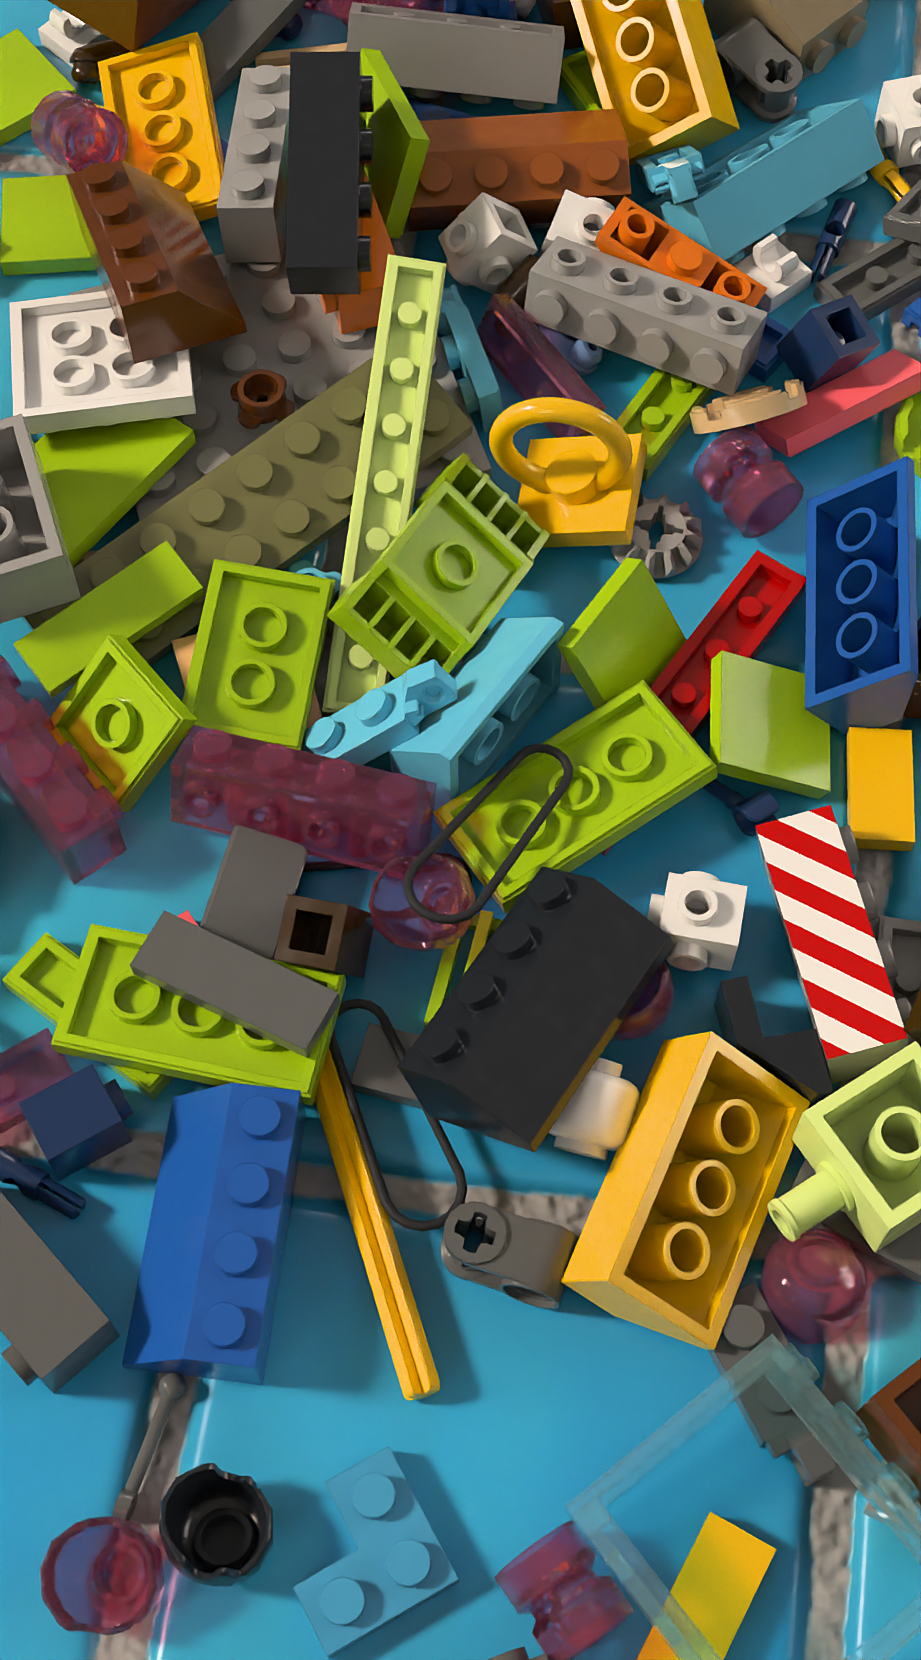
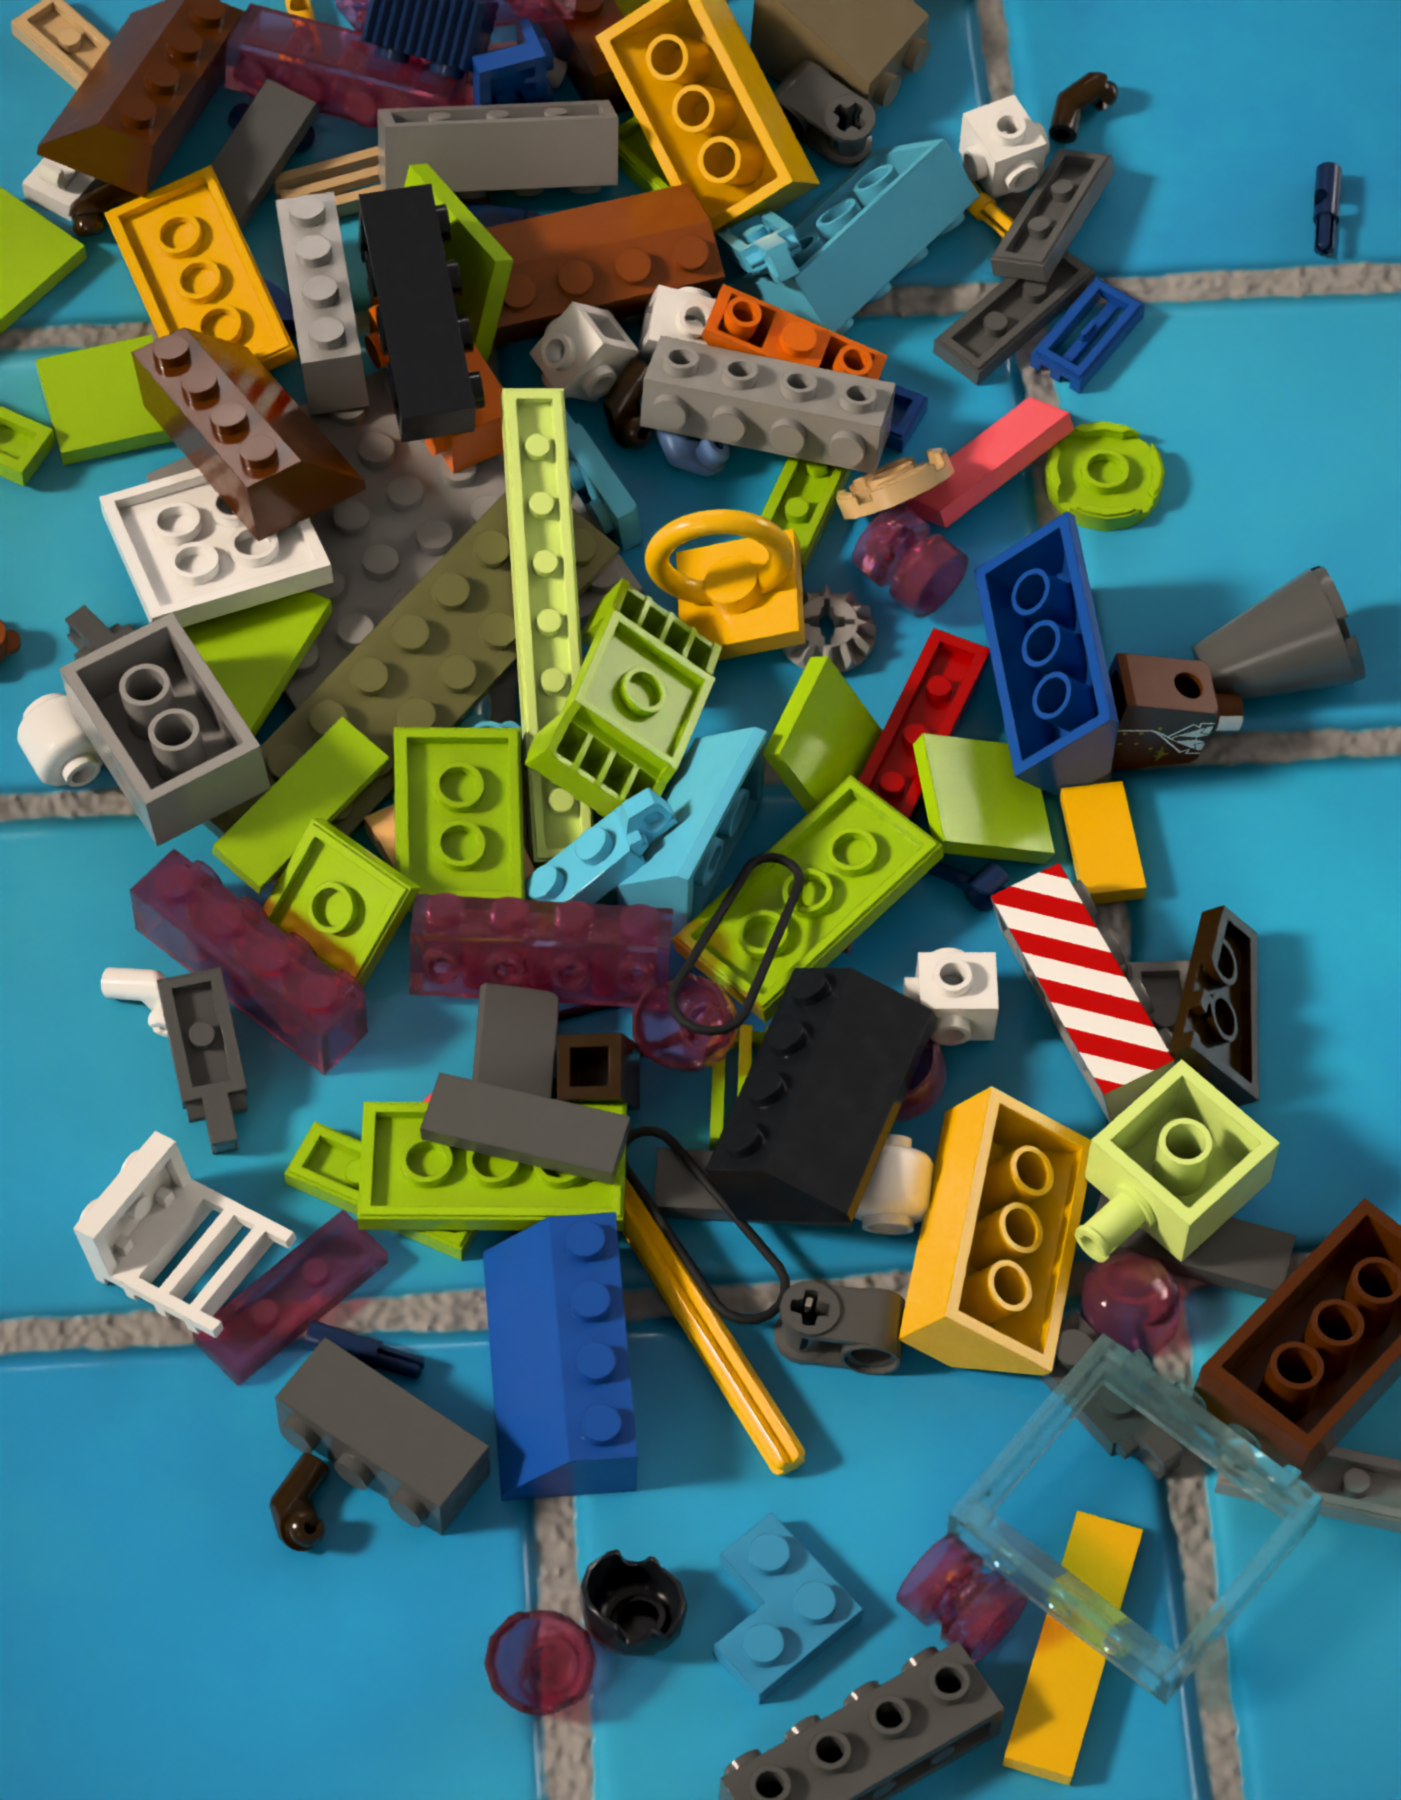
camera: 15 degrees left, 5 degrees down
dark blue brick [18,1064,134,1181] -> none
clear pink wheel [31,90,128,173] -> none
dark grey hinge [113,1373,187,1522] -> none
reddish brown plate [230,369,295,429] -> none
clear pink tile [476,292,606,438] -> none
black slope [714,976,834,1109] -> none
white tile [734,233,813,313] -> none
dark blue brick [776,294,881,393] -> none
dark blue pin [809,198,857,283] -> none

